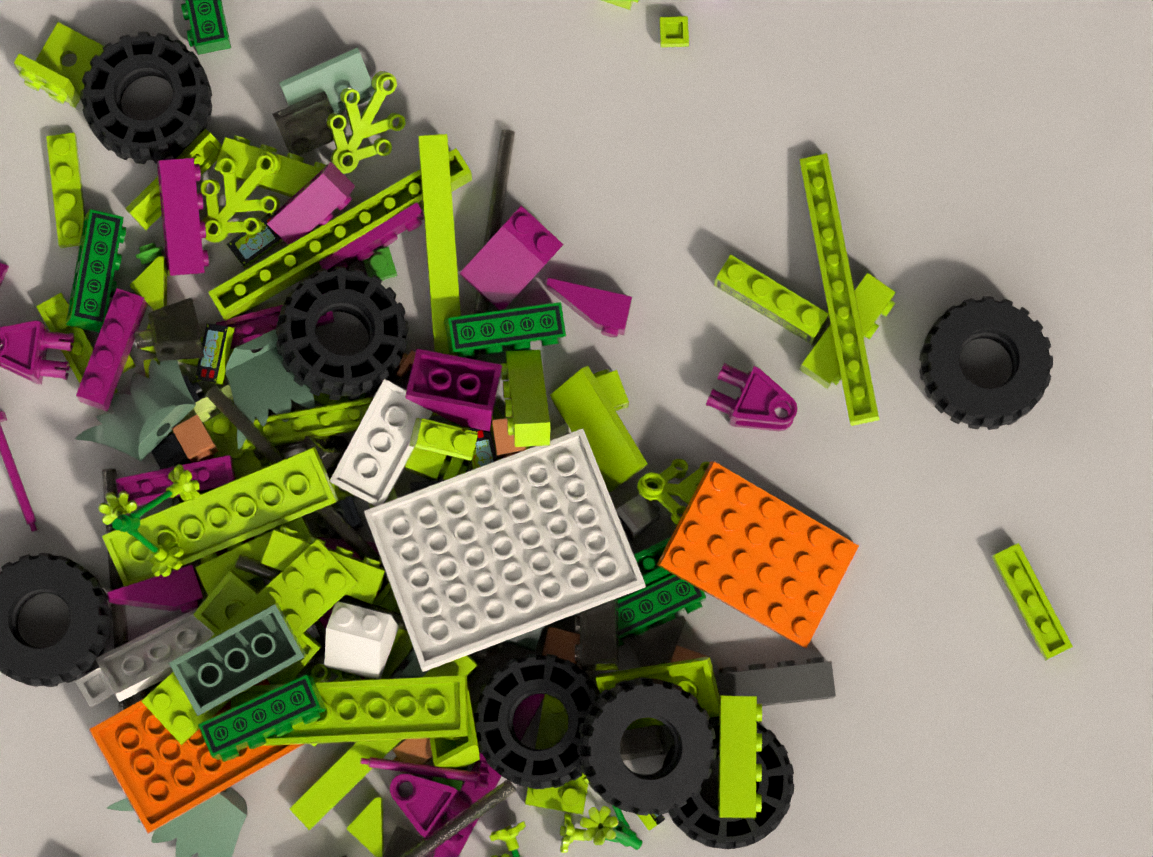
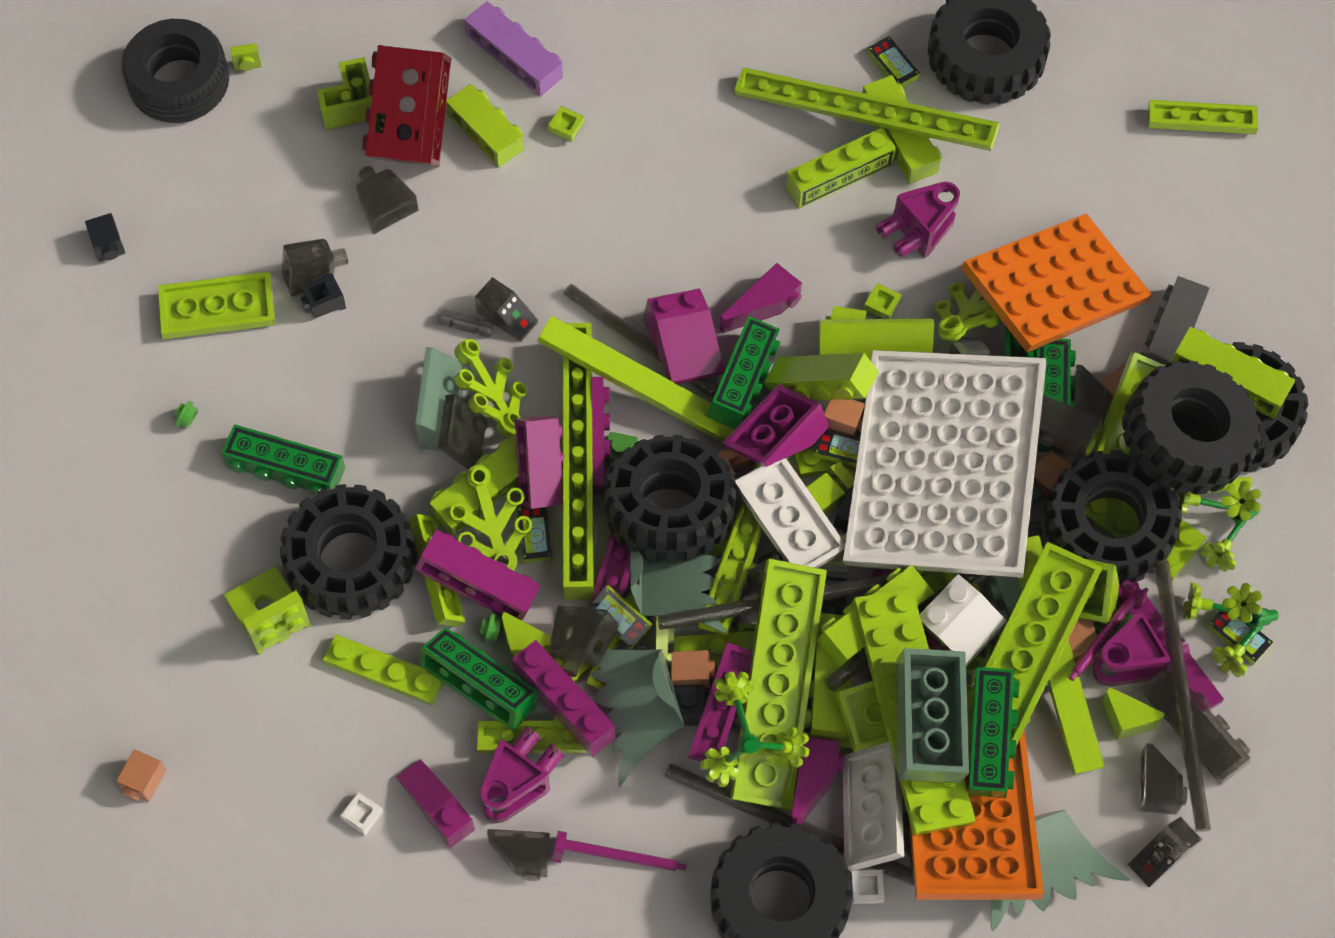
camera: 60 degrees left, 15 degrees down
lime brick [409,418,478,461] -> none
none -> dark grey axle [439,309,494,337]
none -> slope [475,277,538,342]
none -> lime plate [864,283,902,319]
none -> tile [867,36,920,87]

